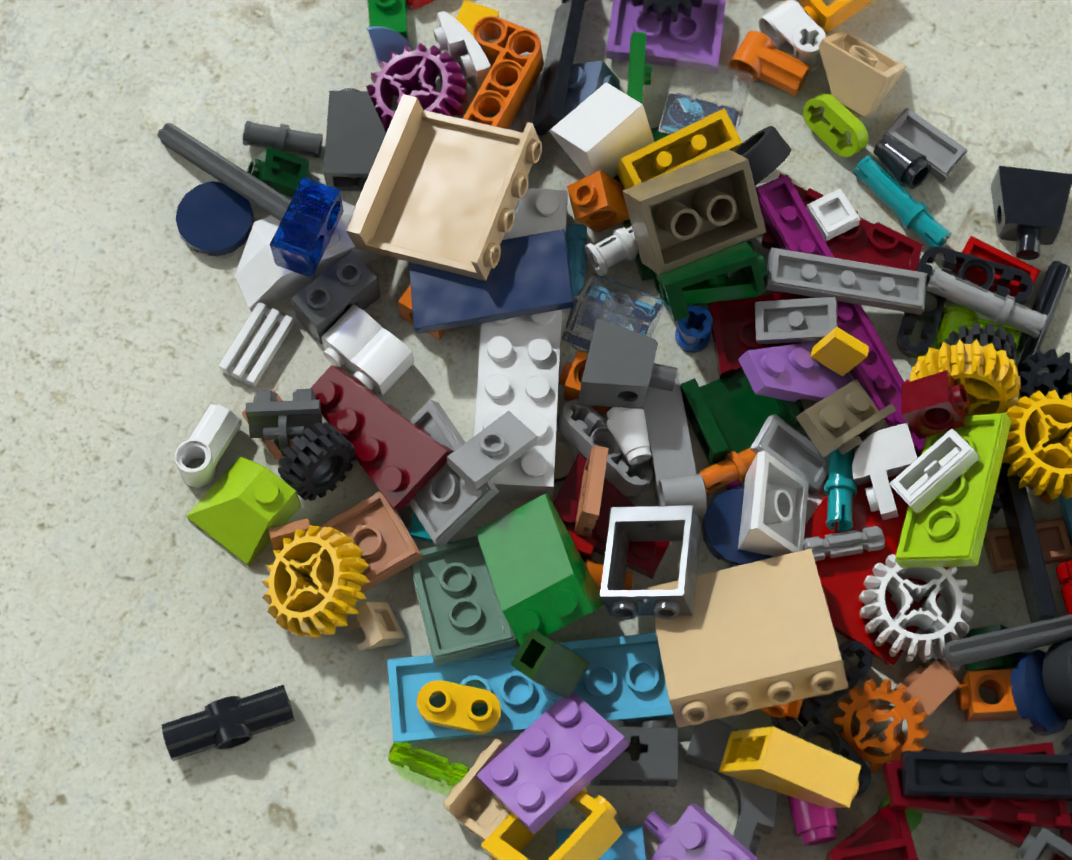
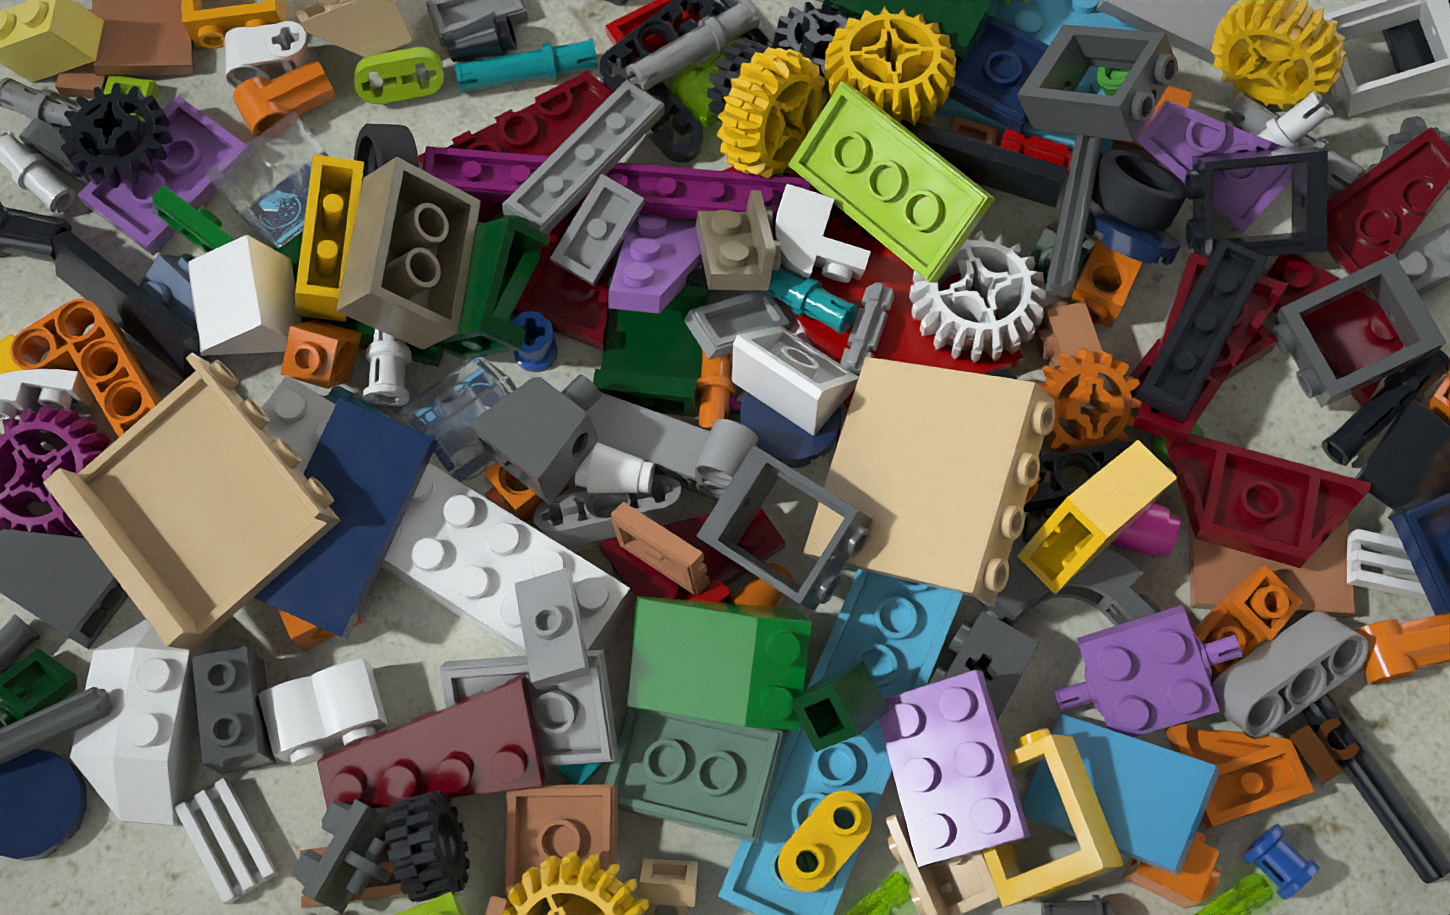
camera: 60 degrees left, 0 degrees up
clear blue brick [270,177,344,278] -> none
white tile [806,188,860,242] -> none
yellow tile [811,327,869,377] -> none
white tile [889,428,980,513] -> none
dark red brick [902,370,969,440] -> none

